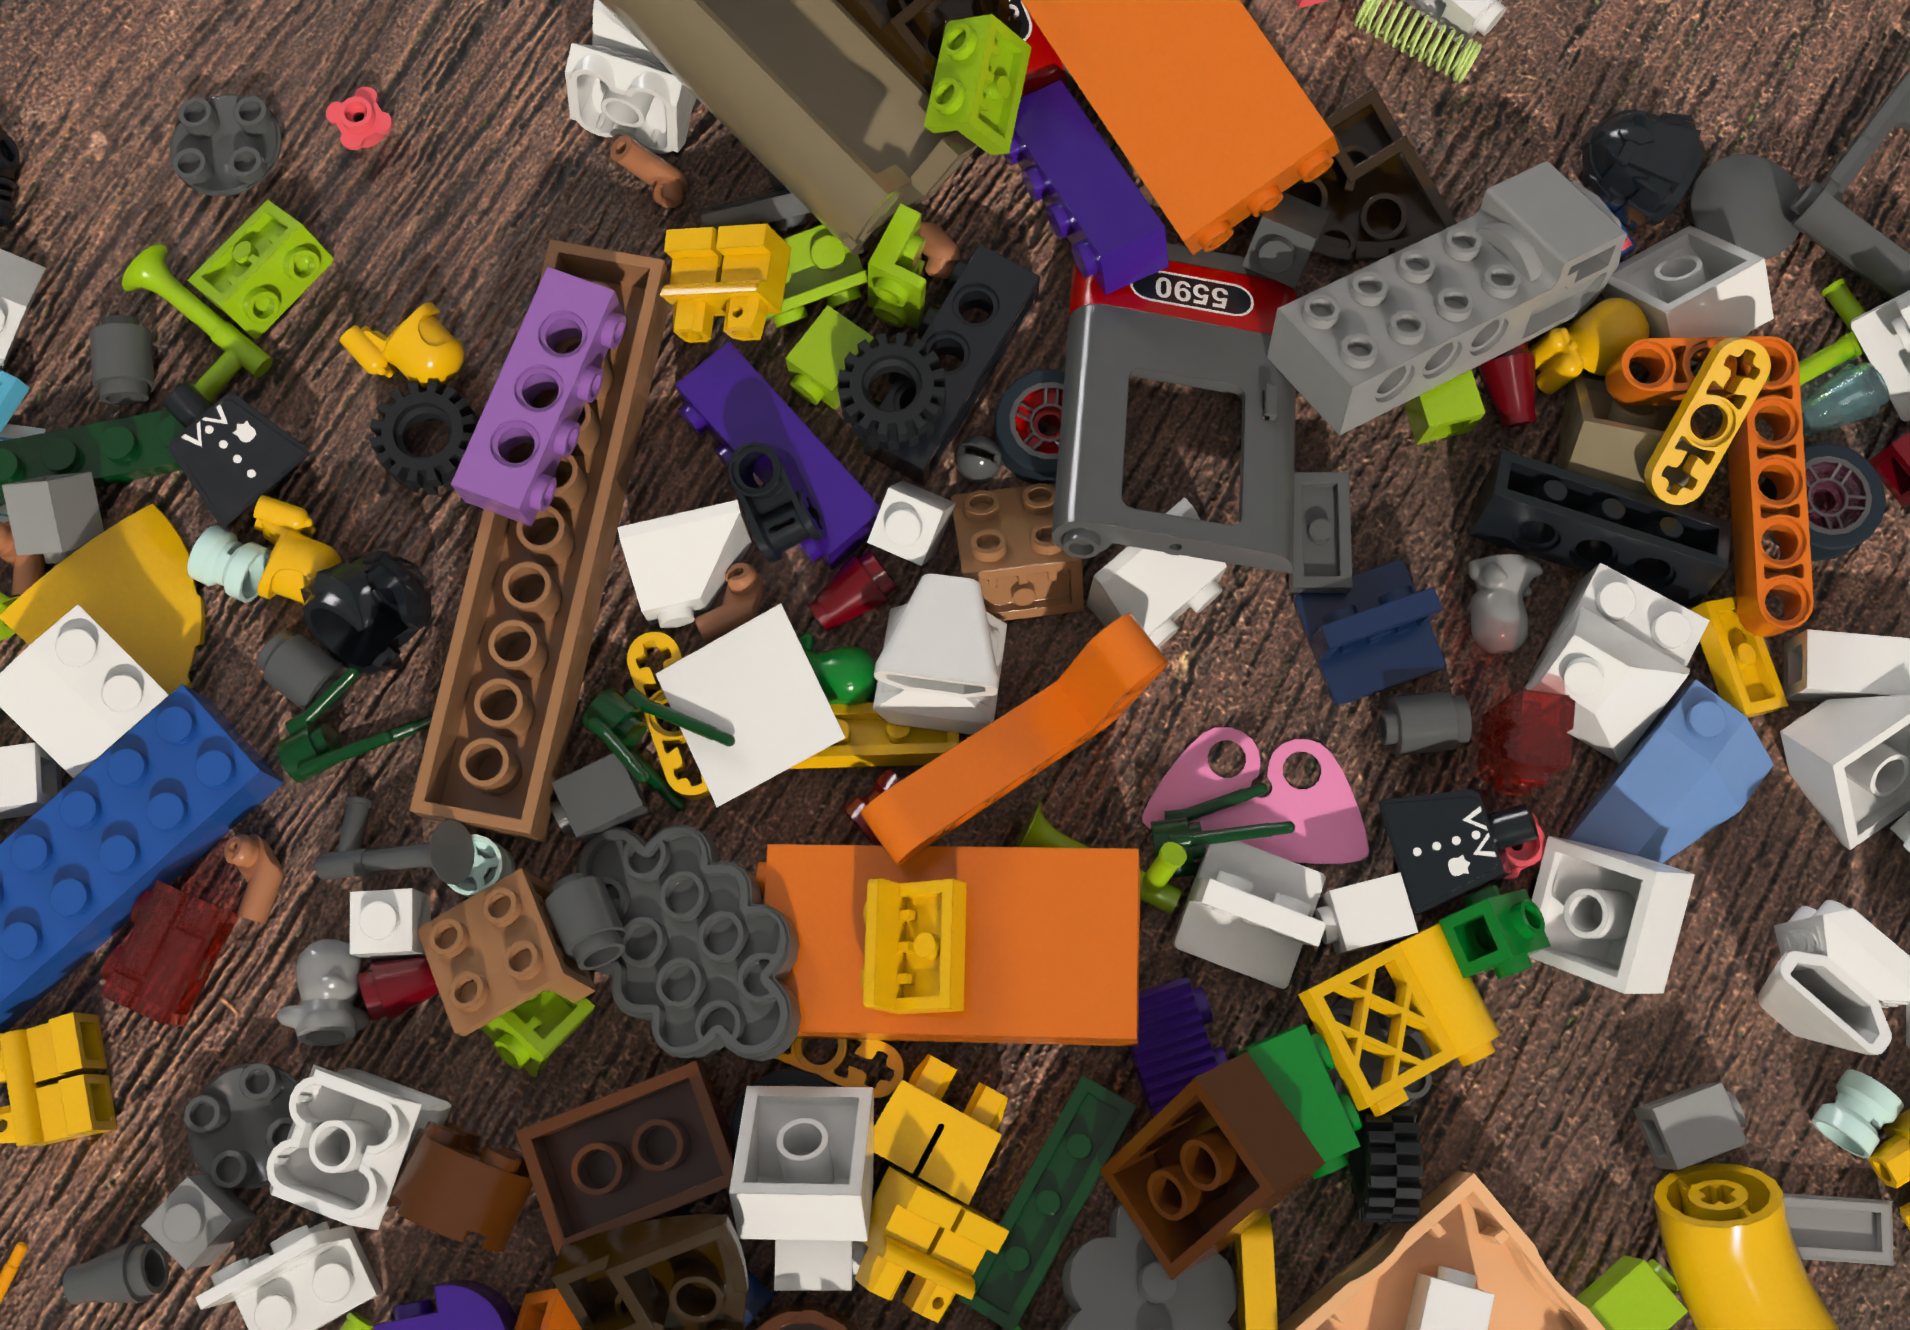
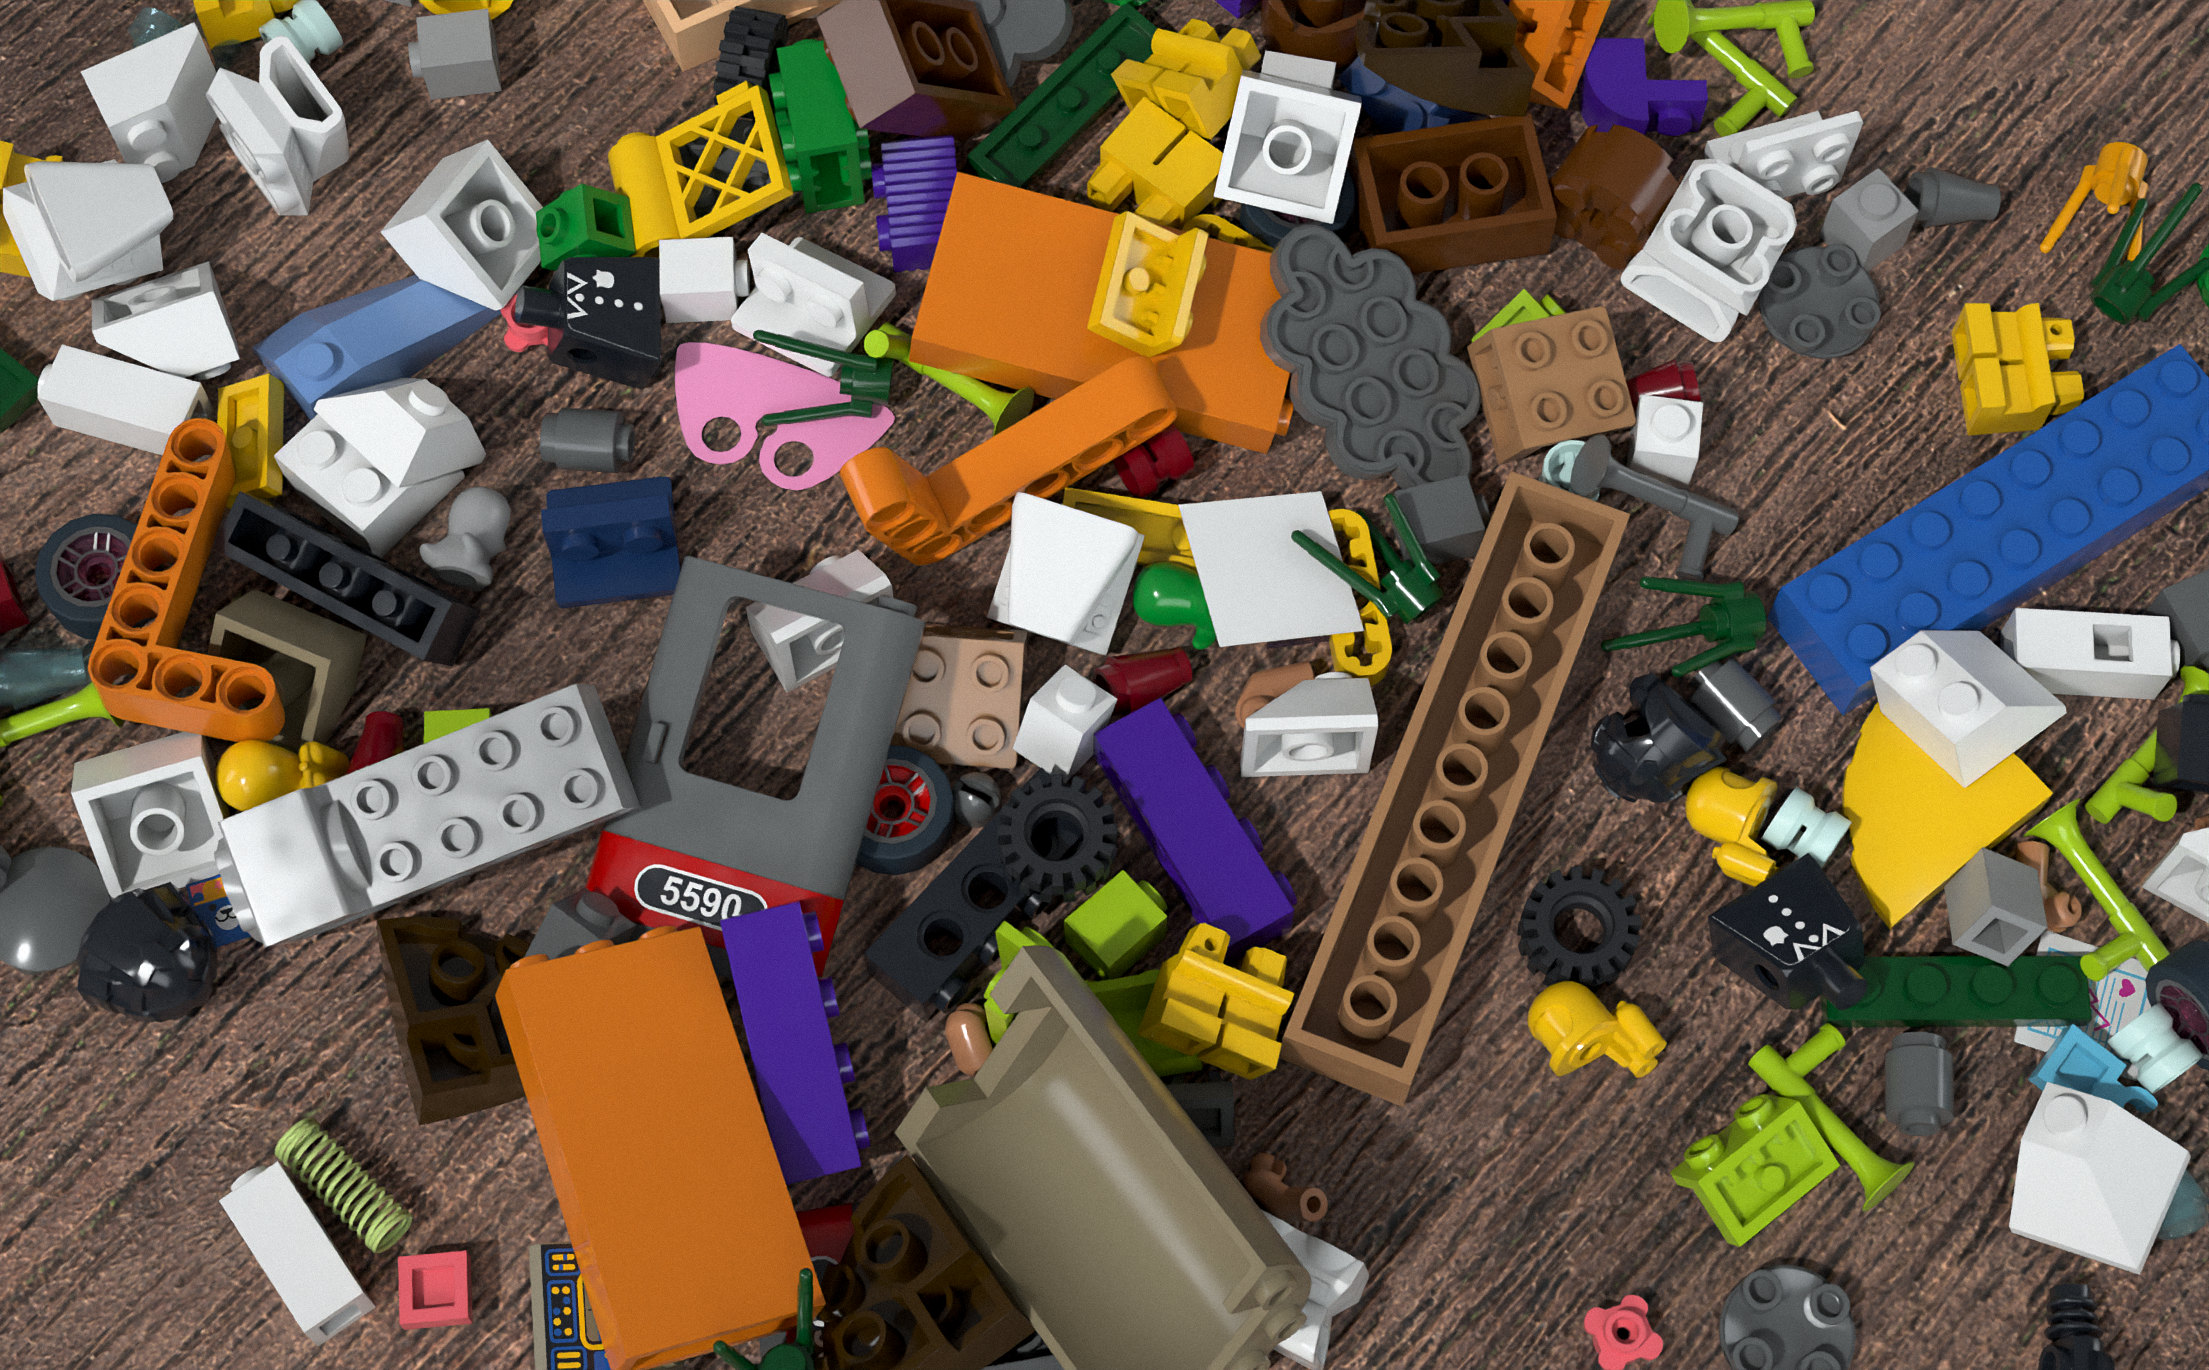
camera: 170 degrees left, 10 degrees down
clear red brick [99,880,239,1027] -> none
nougat arm [224,833,283,924] -> none
light grey animal [277,939,370,1046] -> none
medium lavender brick [451,266,626,527] -> none
dark grey brick [545,873,625,970] -> none
black piece [728,442,827,563] -> none
lime bracket [924,14,1032,156] -> none
dark grey plate [1289,472,1353,593] -> none
clear red brick [1477,689,1576,796] -> none
yellow beam [1644,337,1771,505] -> none

